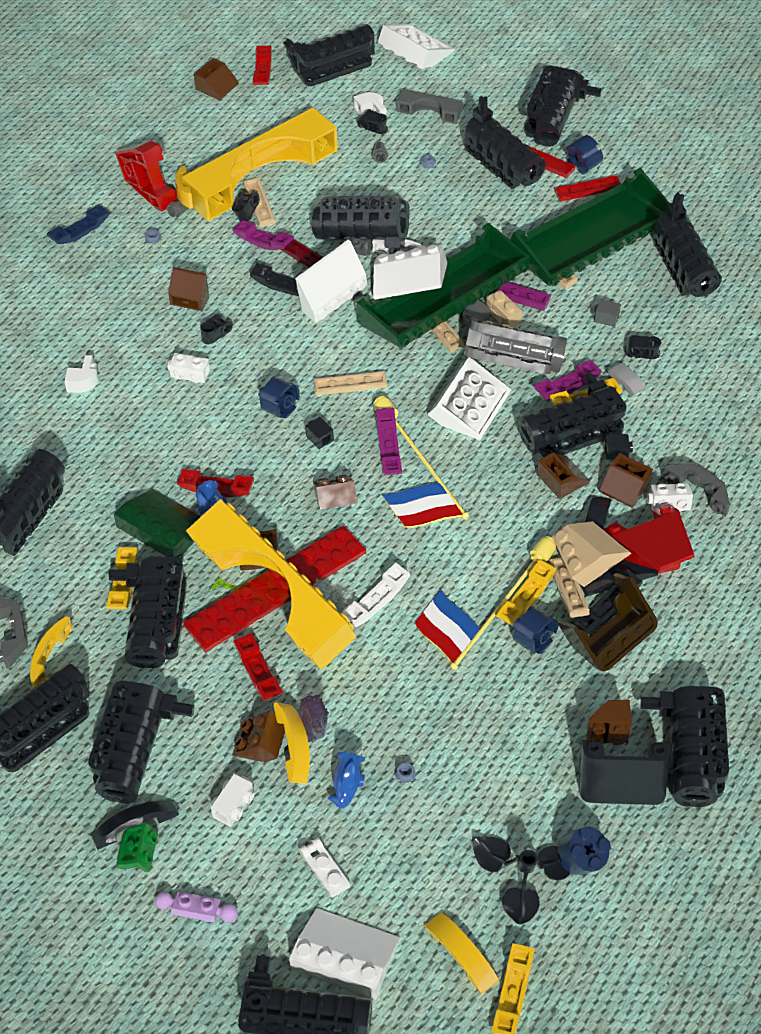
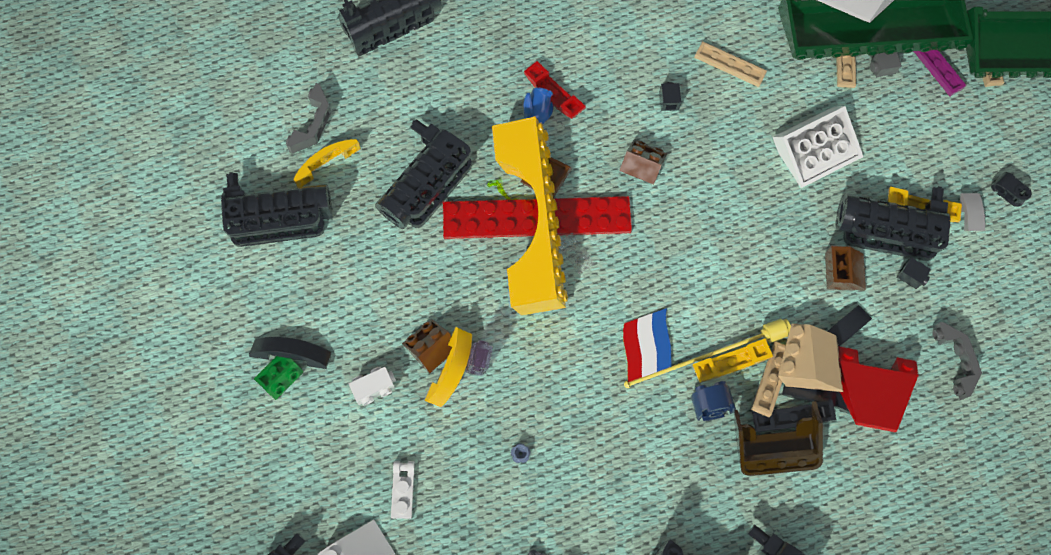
camera: 30 degrees right, 20 degrees up
black piece [88,681,195,804] -> none
yellow slope [106,547,138,609] -> none
dark green slope [114,489,201,558] -> none
lavender plate [155,891,238,922] -> none
red slope [233,633,282,701] -> none
dark blue brick [258,376,300,419] -> none
blue animal [328,752,366,808] -> none
white slope [342,563,410,627] -> none
flag [373,396,469,527] -> none
magenta slope [376,408,402,475] -> none
piece [464,317,567,374] -> none
tan brick [487,290,522,328] -> none
magenta slope [533,360,602,399] -> none
reddish brown slope [586,700,632,745] -> none
dark grey brick [593,299,621,327] -> none
reddish brown slope [599,453,653,508] -> none
white brick [647,483,693,511] -> none

